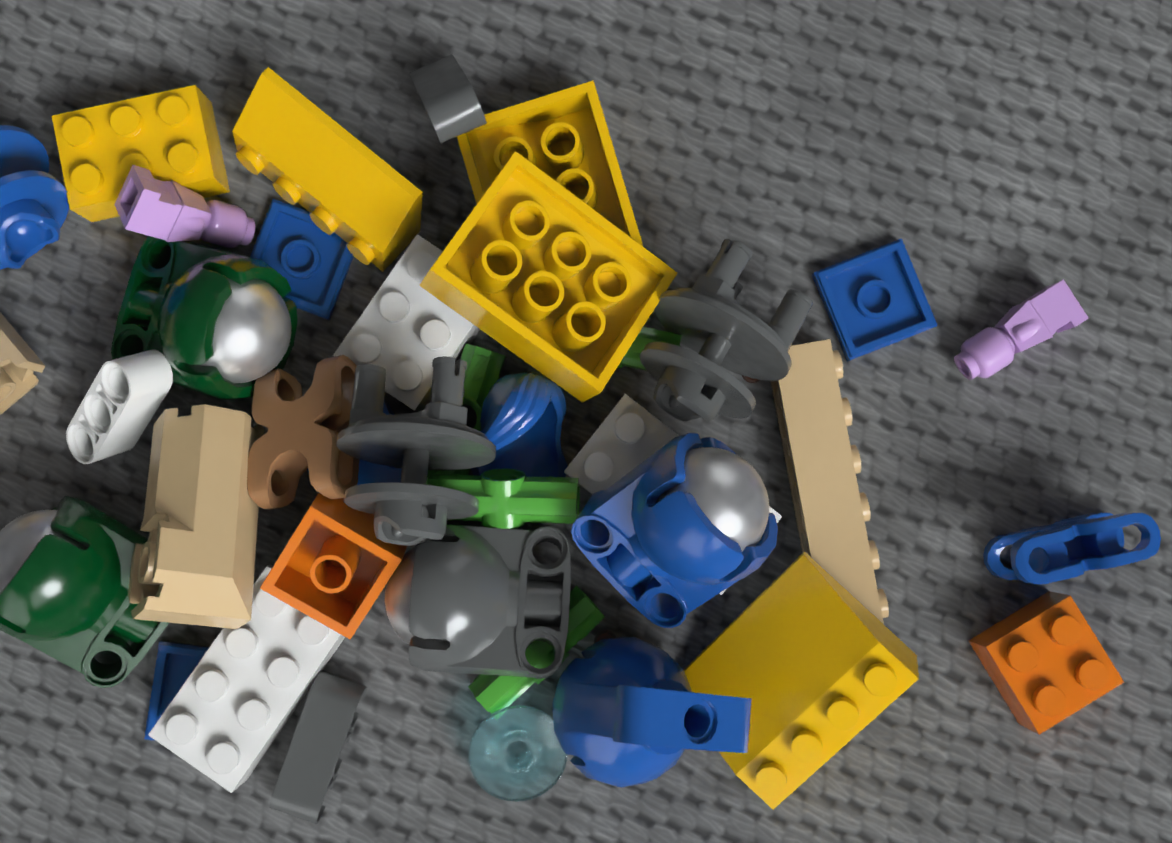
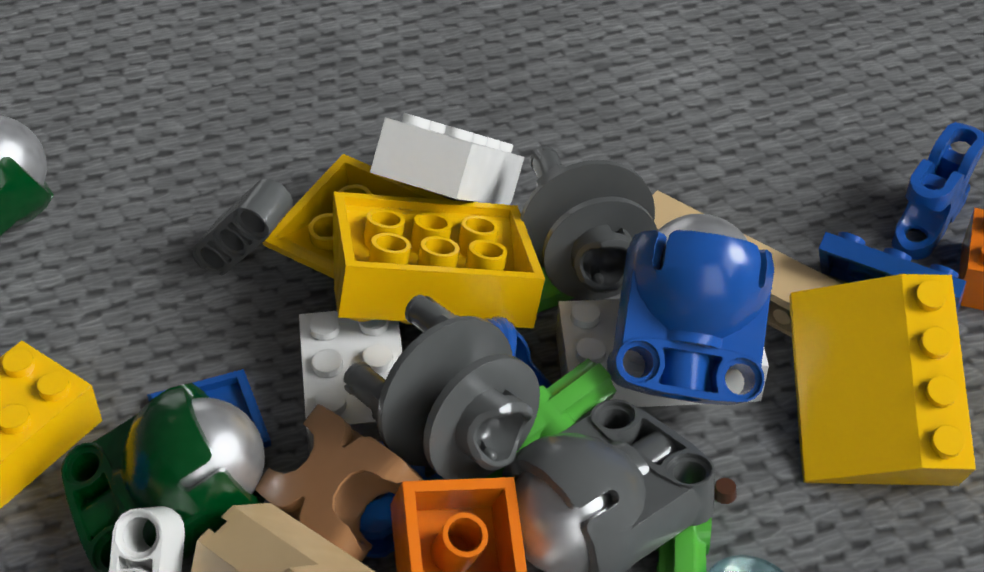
camera: 40 degrees left, 40 degrees down
lavender piece [114,165,255,248] -> none
yellow slope [232,67,423,272] -> none
blue piece [552,637,752,788] -> none
blue tile [812,238,938,362] -> none
lavender piece [954,279,1089,380] -> none
none -> white brick [370,113,524,205]
none -> blue plate [819,232,966,312]

